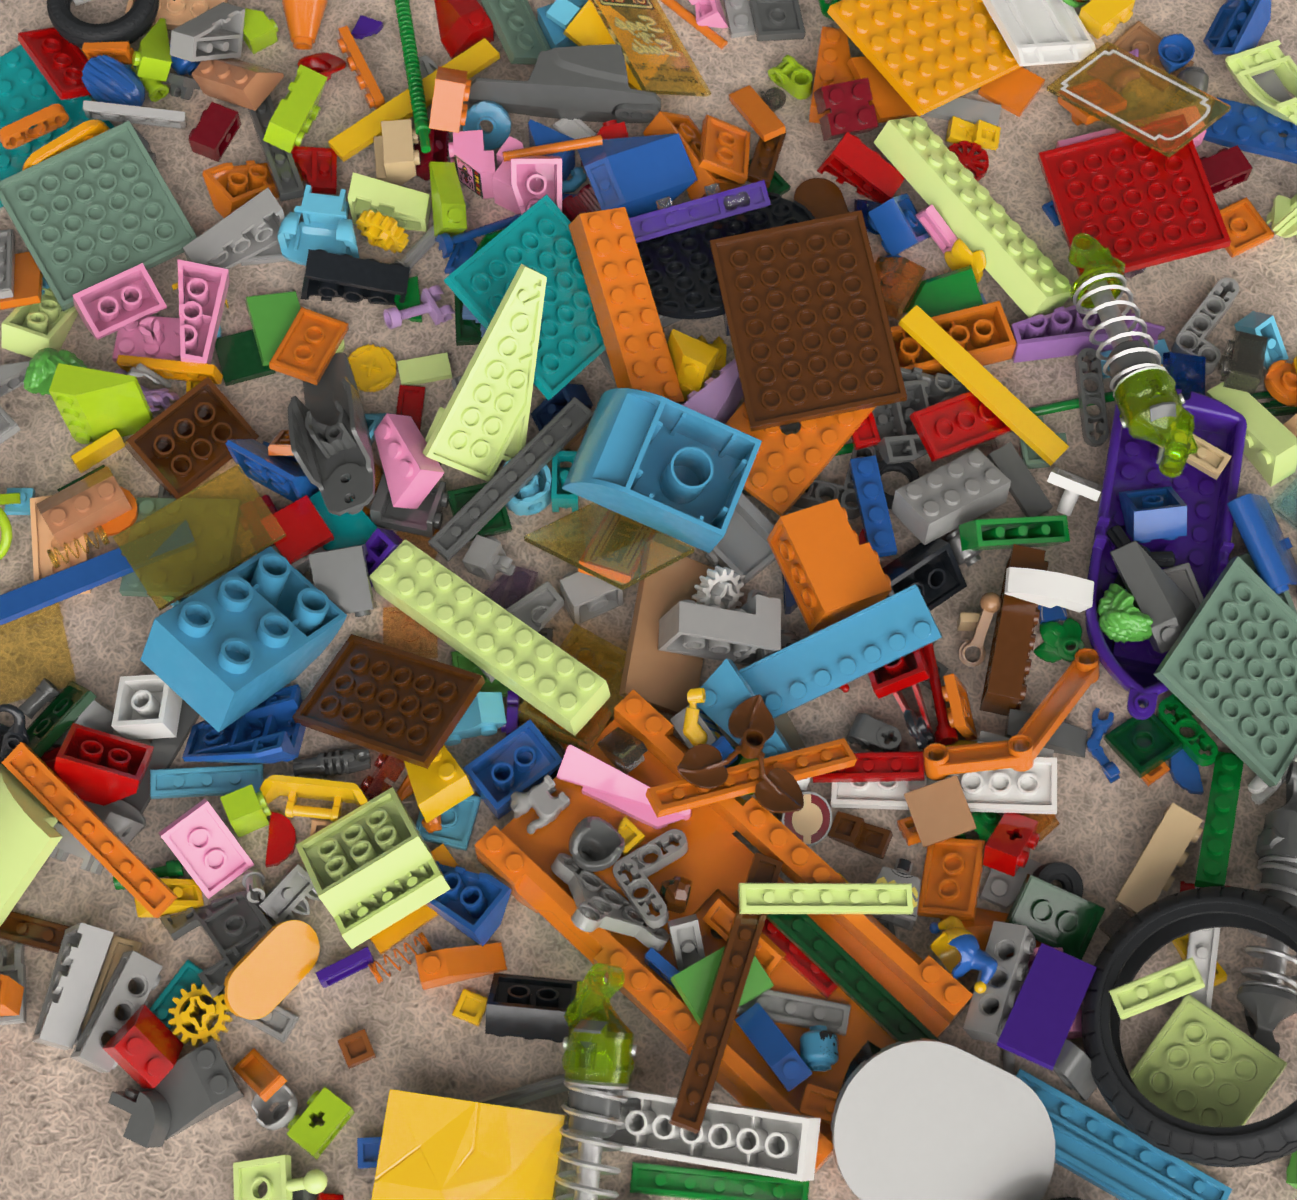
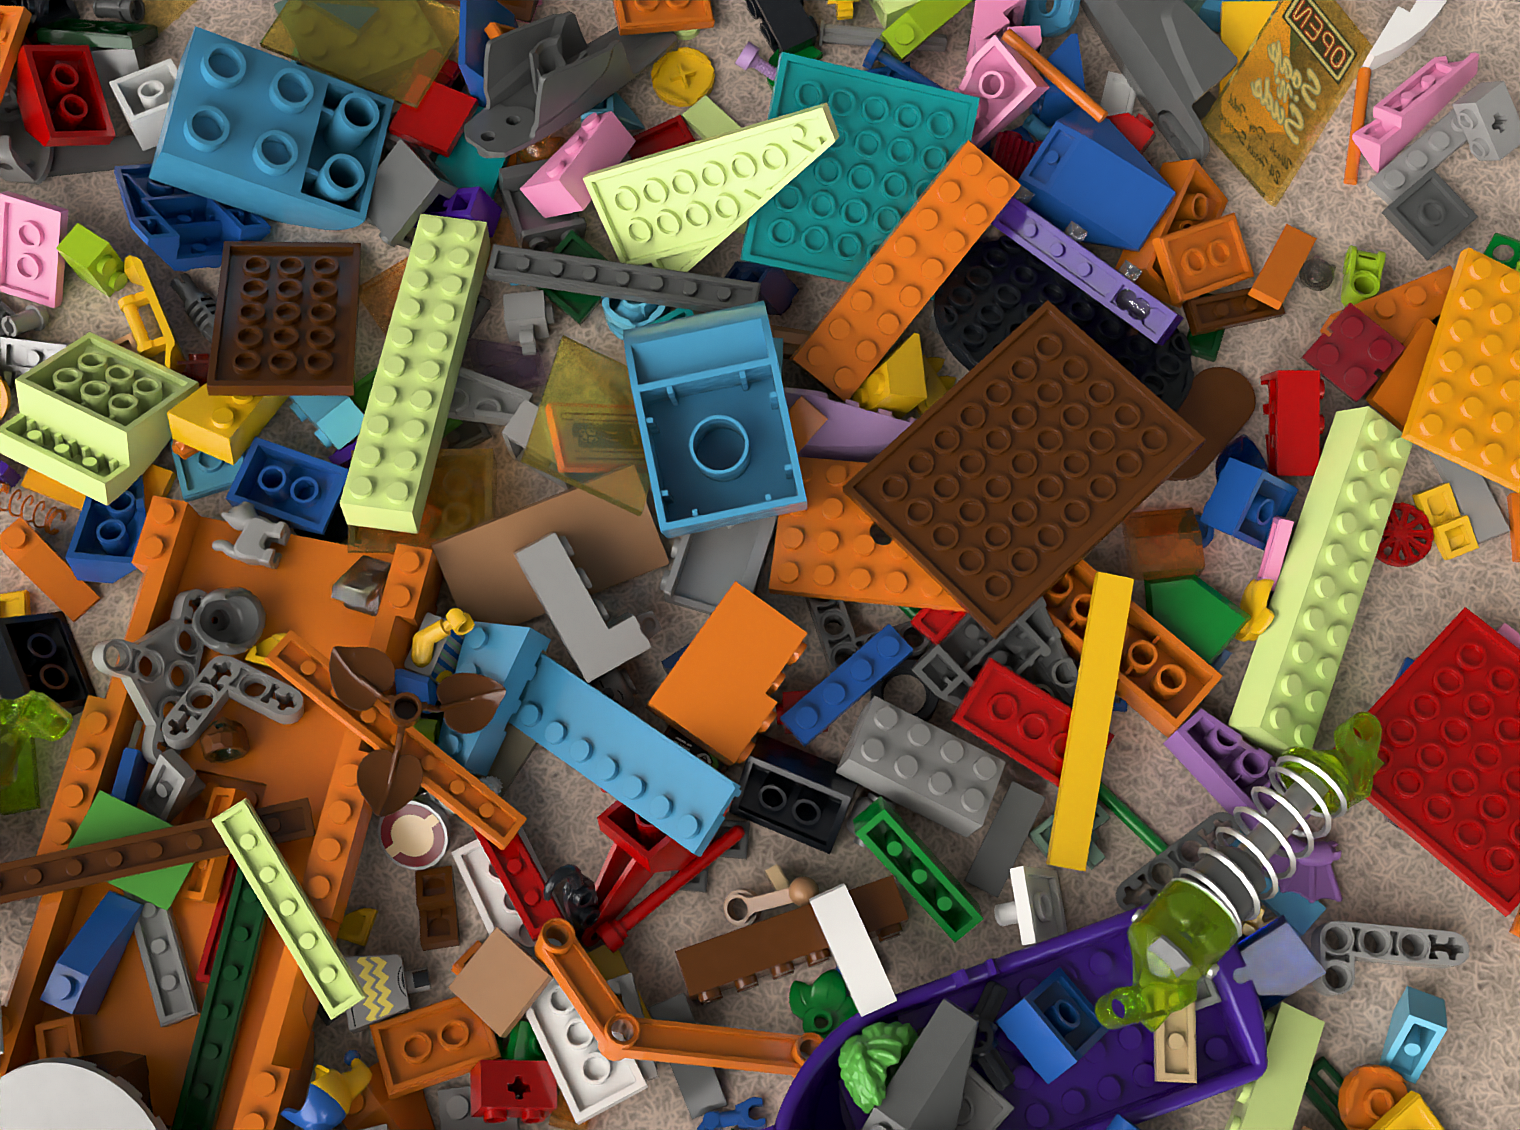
camera: 60 degrees right, 5 degrees up
medium azure tile [150,764,264,799] -> none
red tile [265,811,297,868] -> none
bright pink wedge [557,744,691,830] -> none
white gear [692,566,744,610] -> none
dark azure head [800,1025,839,1071] -> none
dark grey piece [846,713,902,752] -> none
orange hinge [942,673,978,741] -> none
clear smoke brick [1218,331,1267,394] -> none

